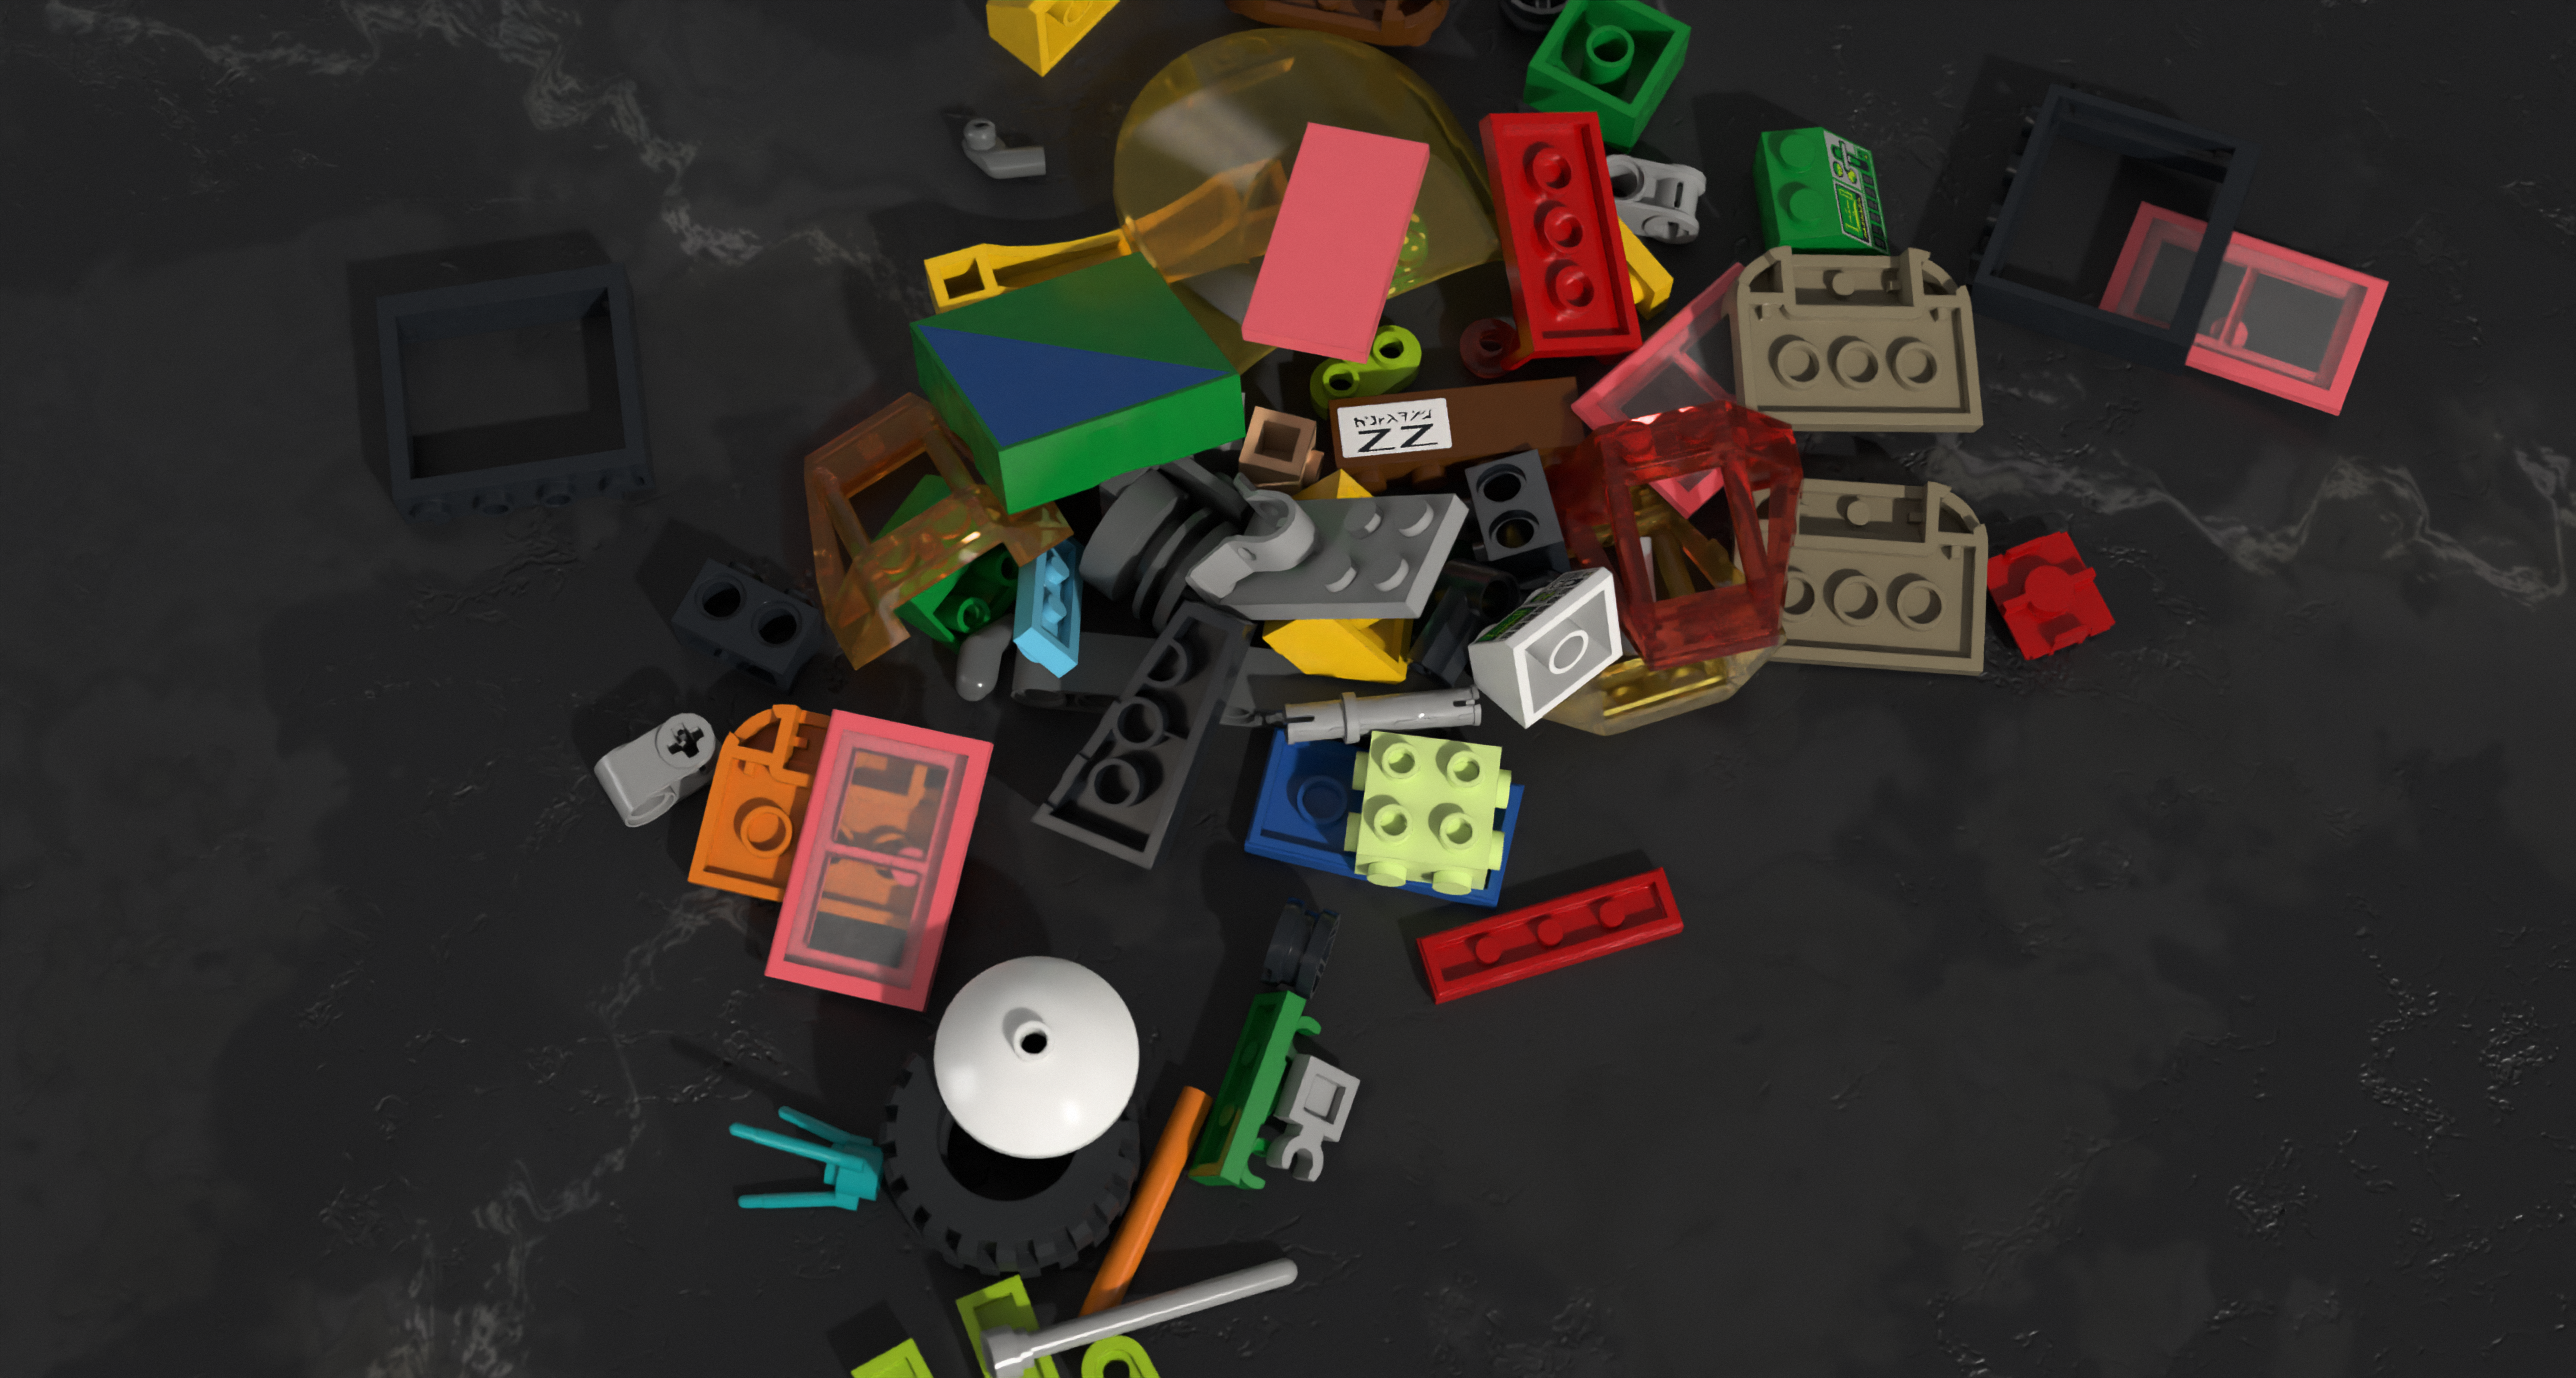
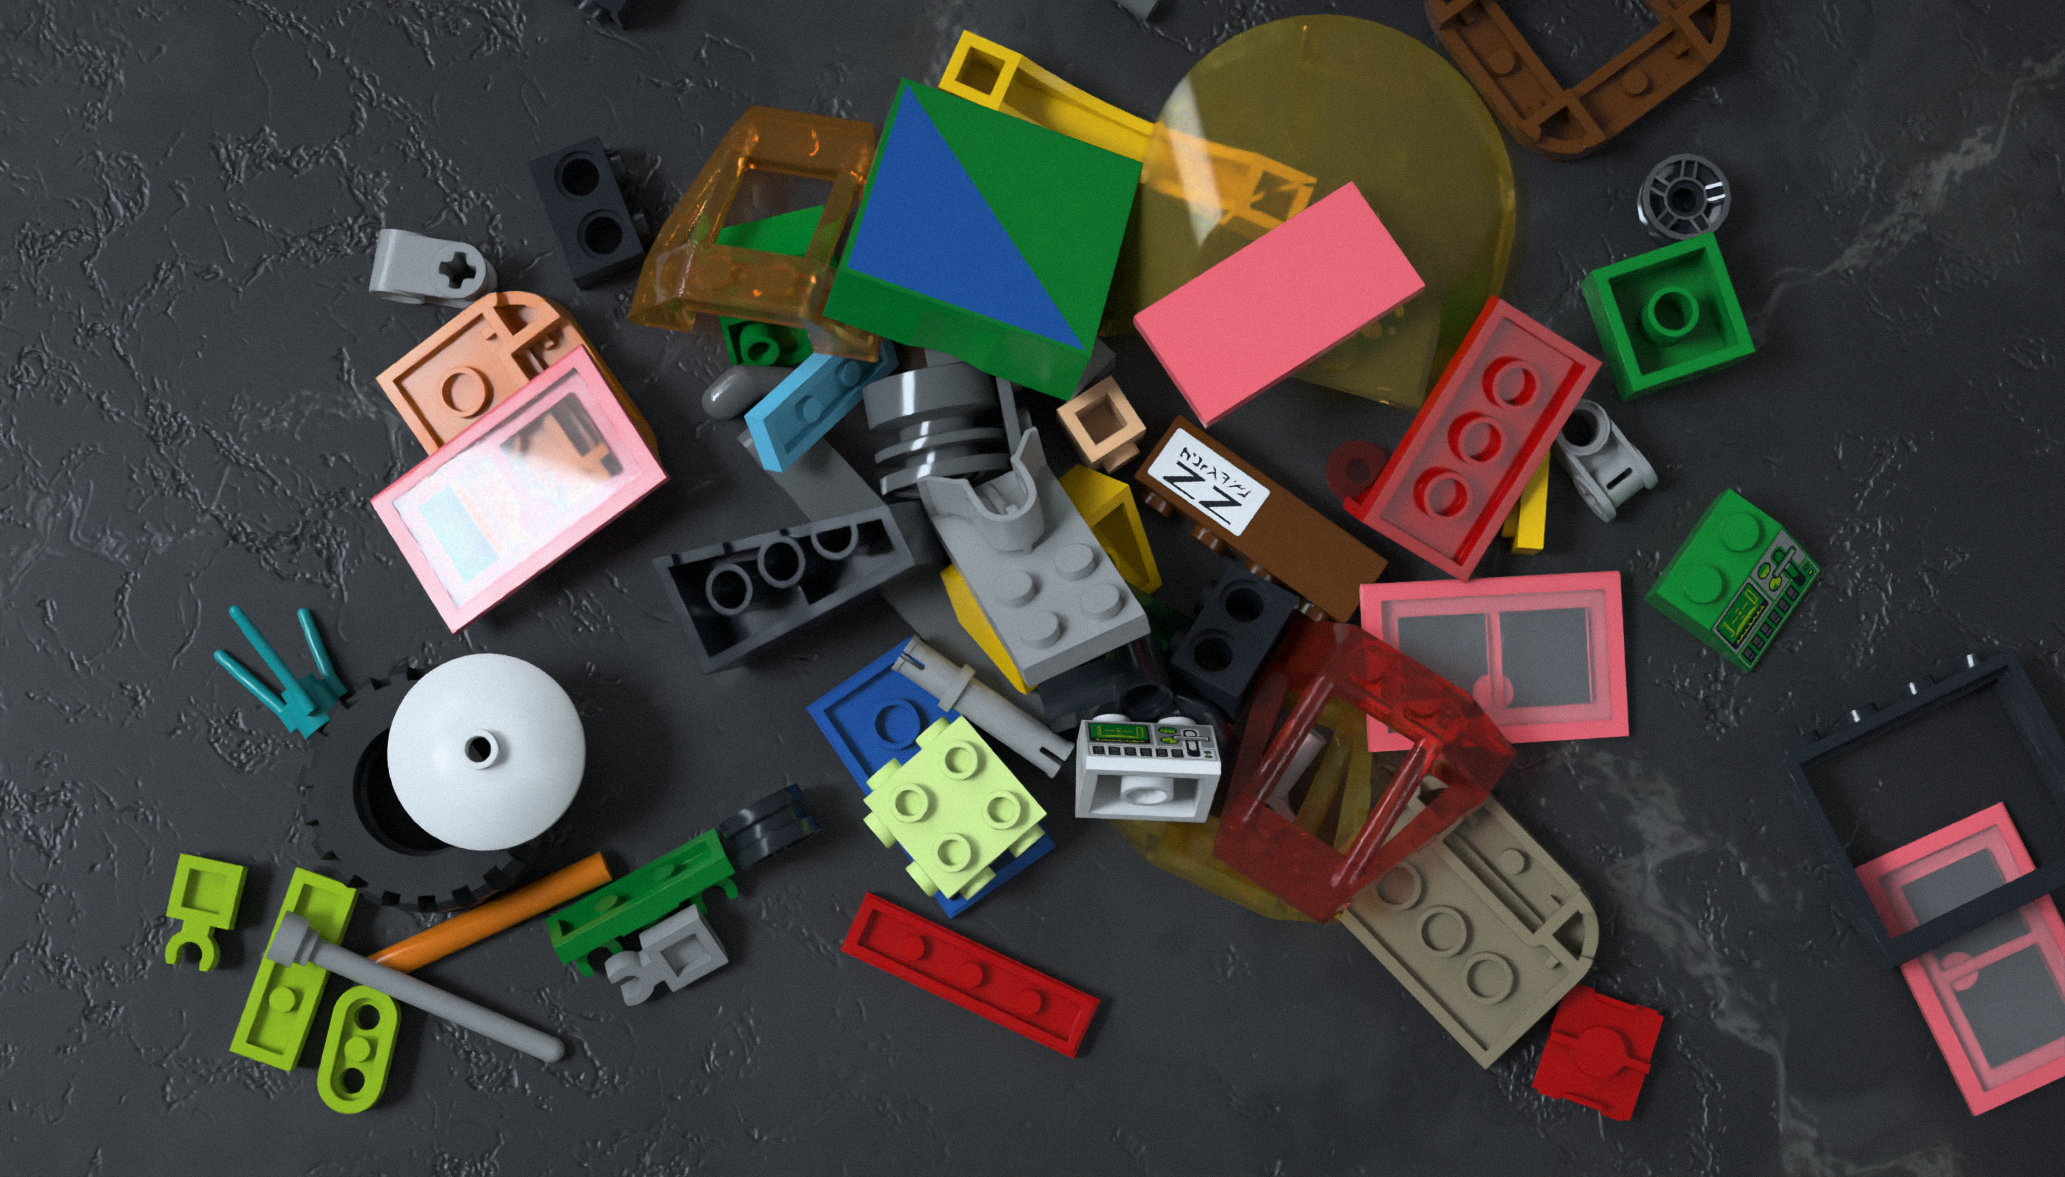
camera: 45 degrees right, 15 degrees up
lime plate [1310,325,1421,420] -> none
dark tan plate [1721,246,1983,432] -> none

